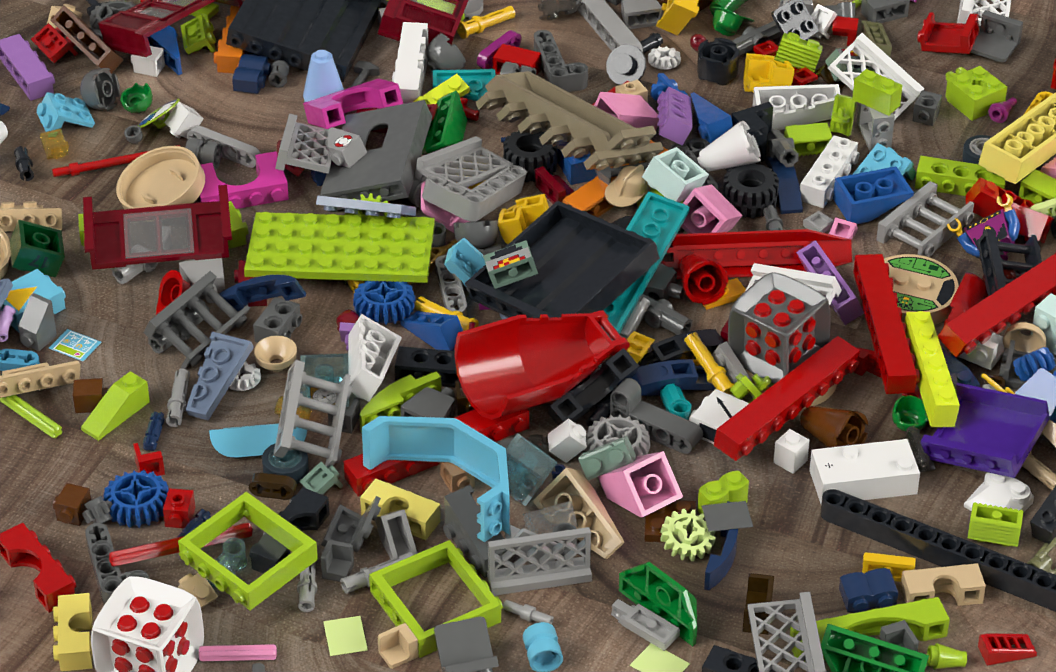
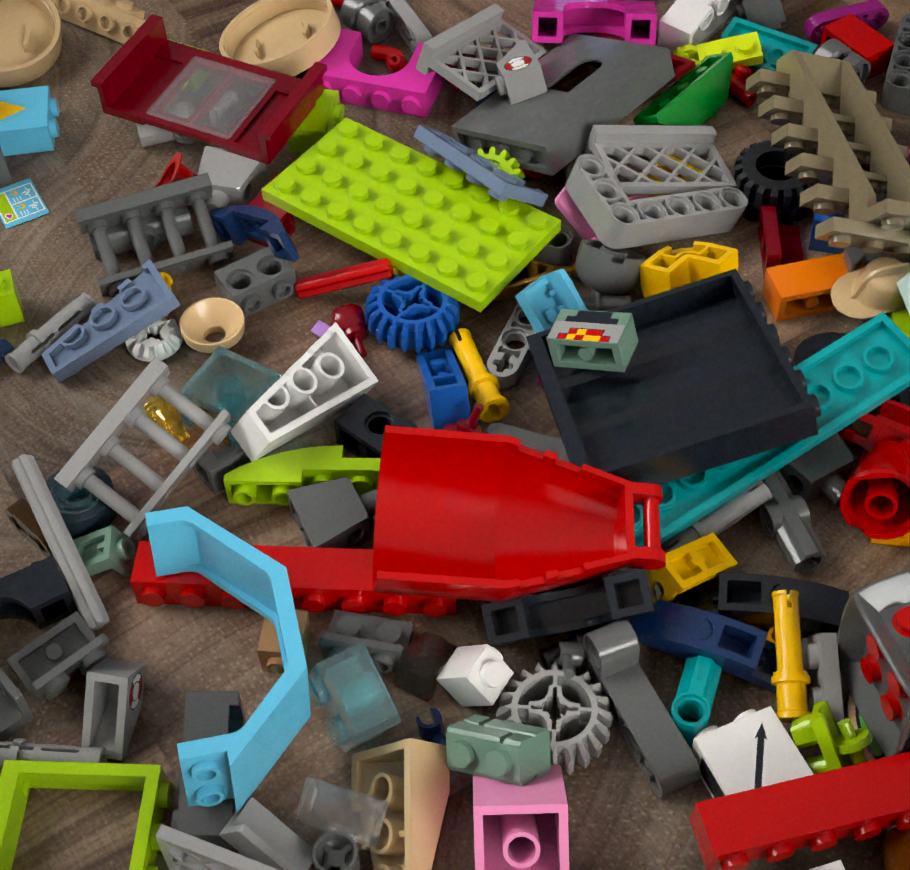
camera: 35 degrees right, 10 degrees up
dark green brick [10,220,65,278] -> none
medium azure brick [209,423,307,457] -> none
light yellow arch [360,479,441,540] -> none
none -> light grey axle [11,454,109,630]
none -> red axle [294,258,393,299]
none -> red arm [370,44,407,73]
none -> dark grey hand [554,641,584,679]

